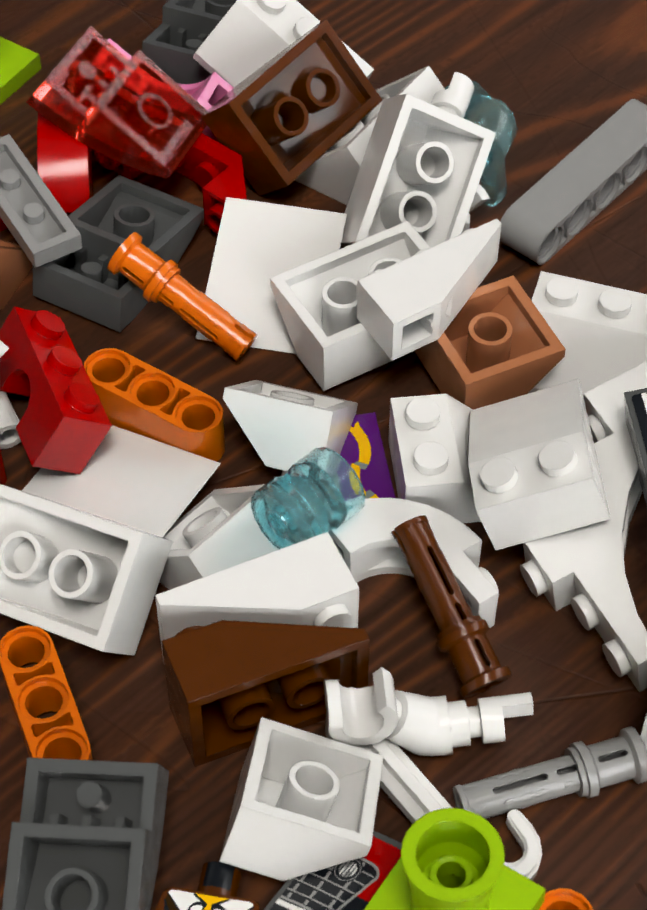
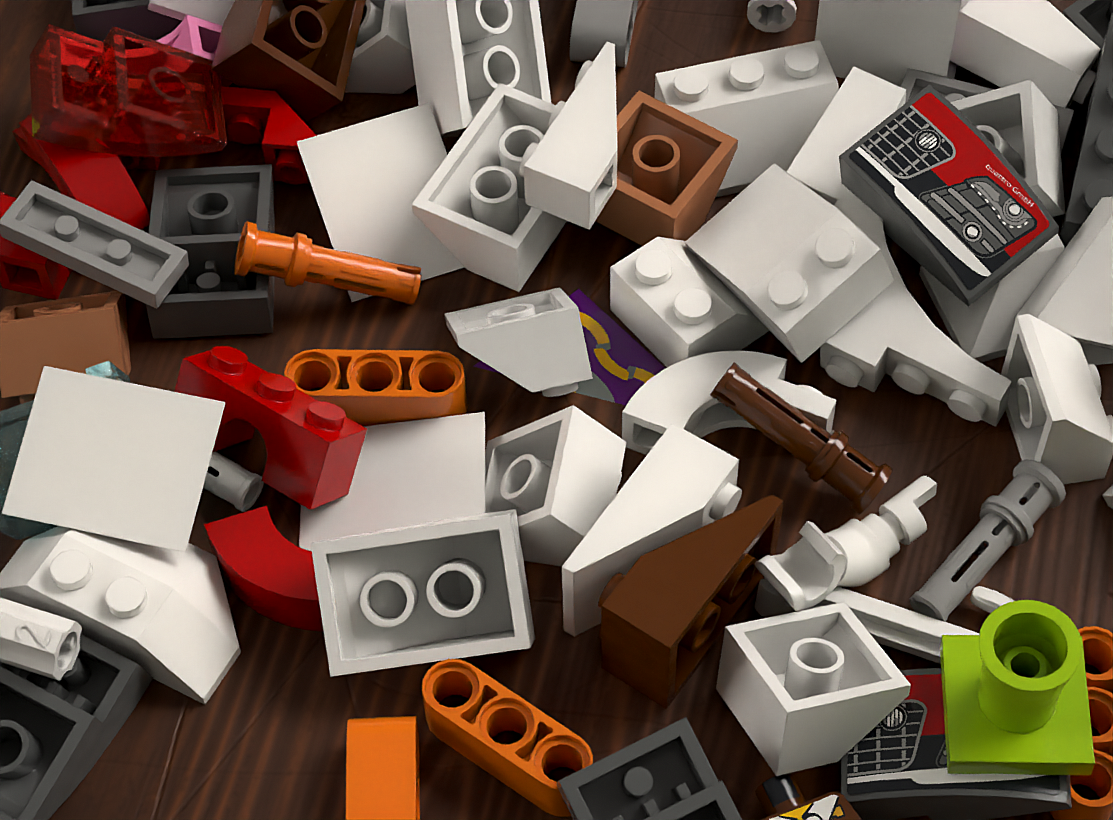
camera: 30 degrees left, 5 degrees up
clear light blue wheel [251,447,365,550] -> none

